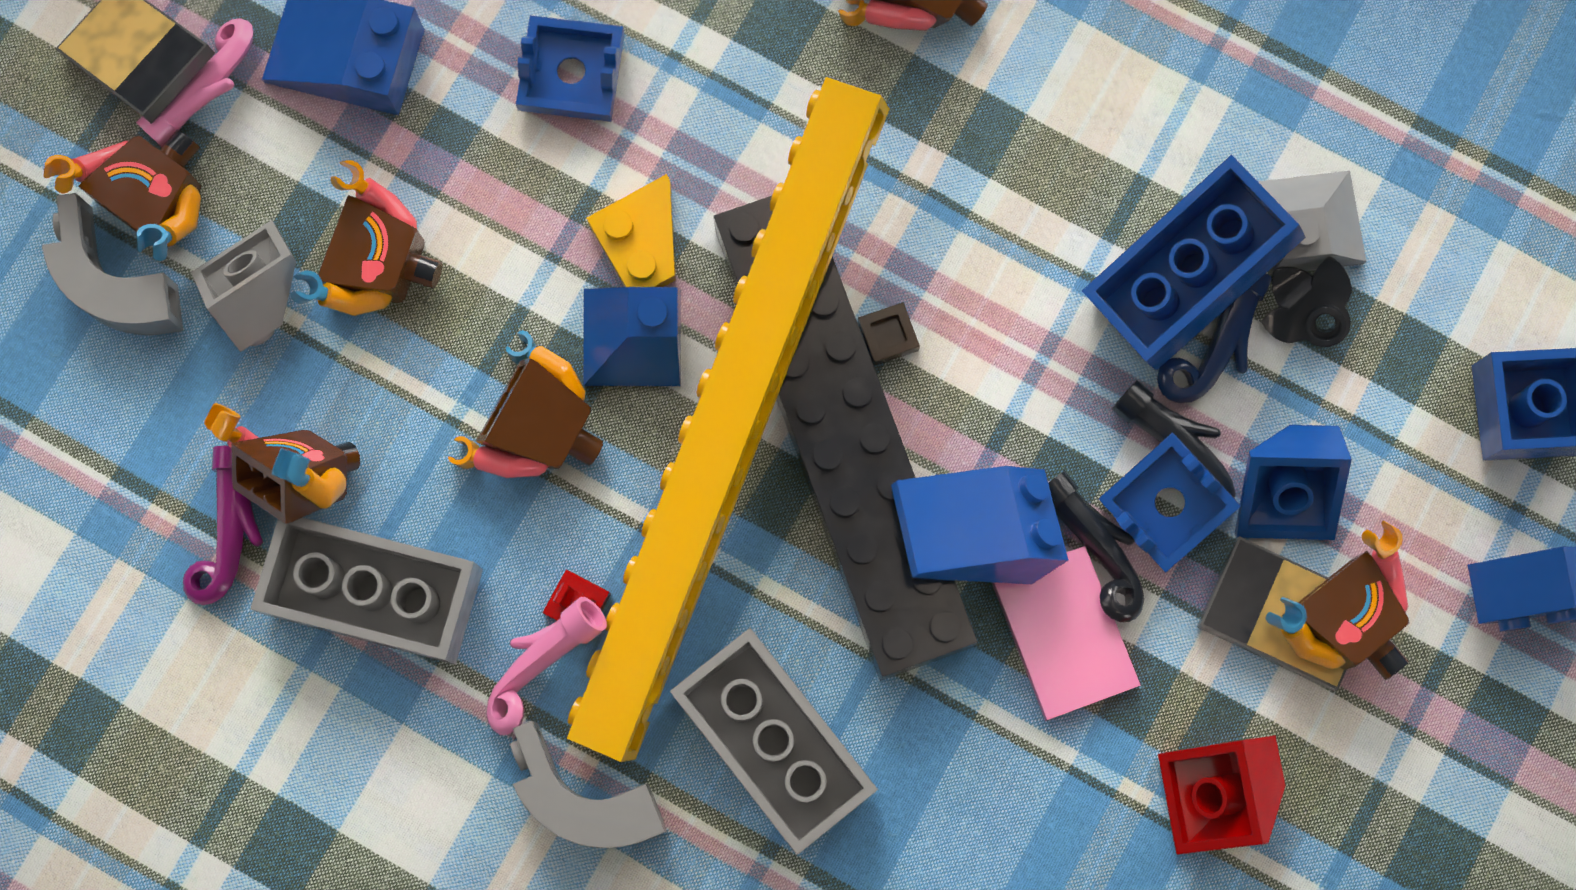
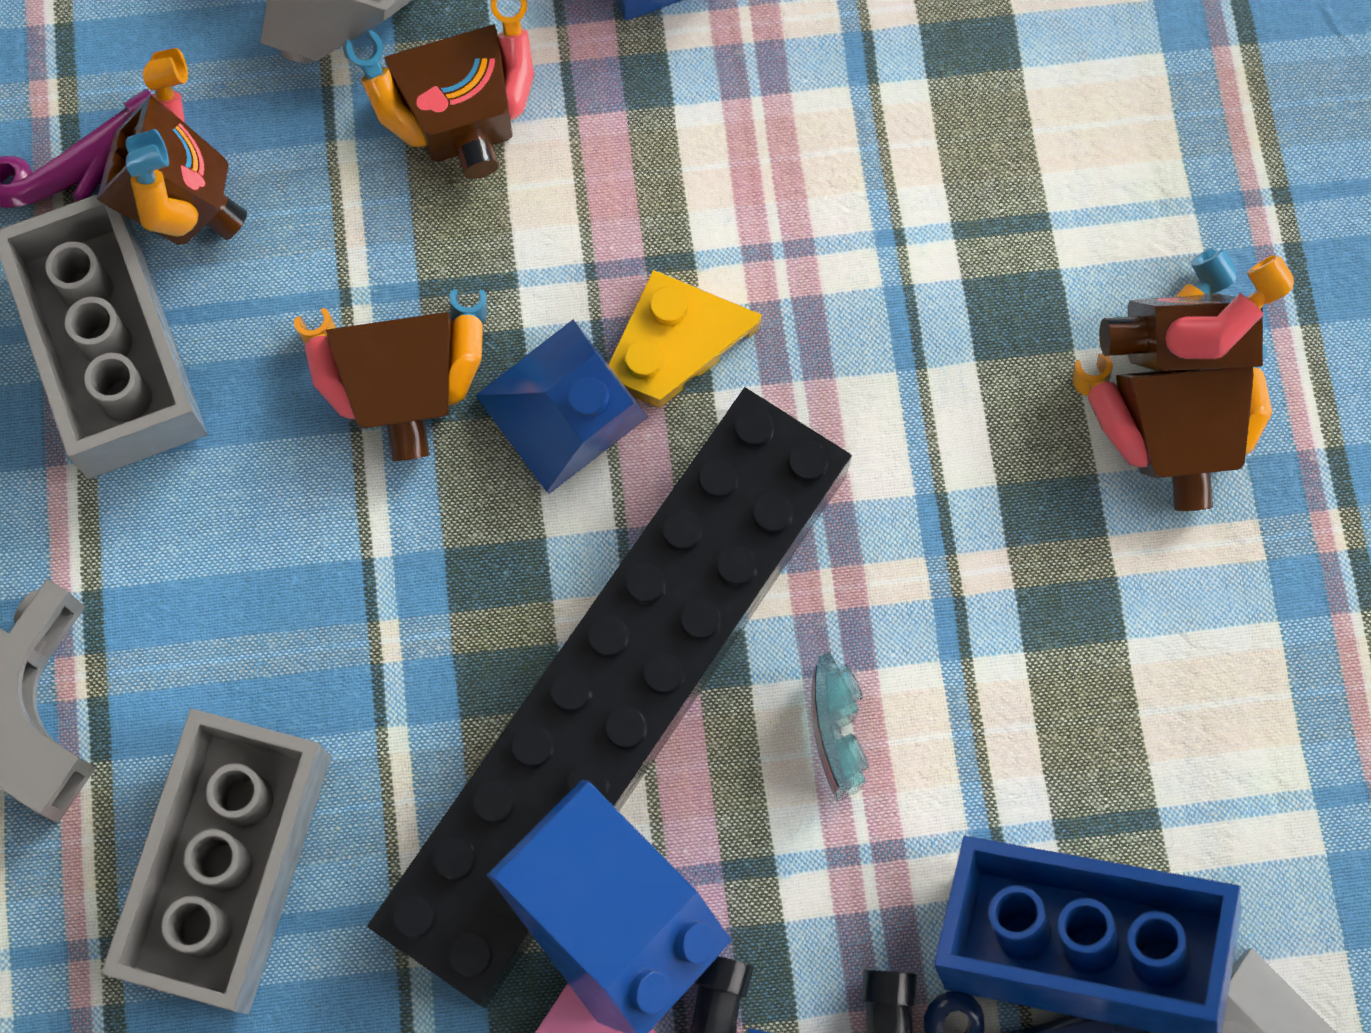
camera: 50 degrees right, 5 degrees down
bright pink plant [486,597,607,735] -> none
blue piece [516,15,625,122] -> none
red tile [542,569,611,621] -> none
yellow brick [567,77,890,762] -> none
dark brown tile [858,302,920,366] -> none
none -> clear light blue slope [811,652,869,802]

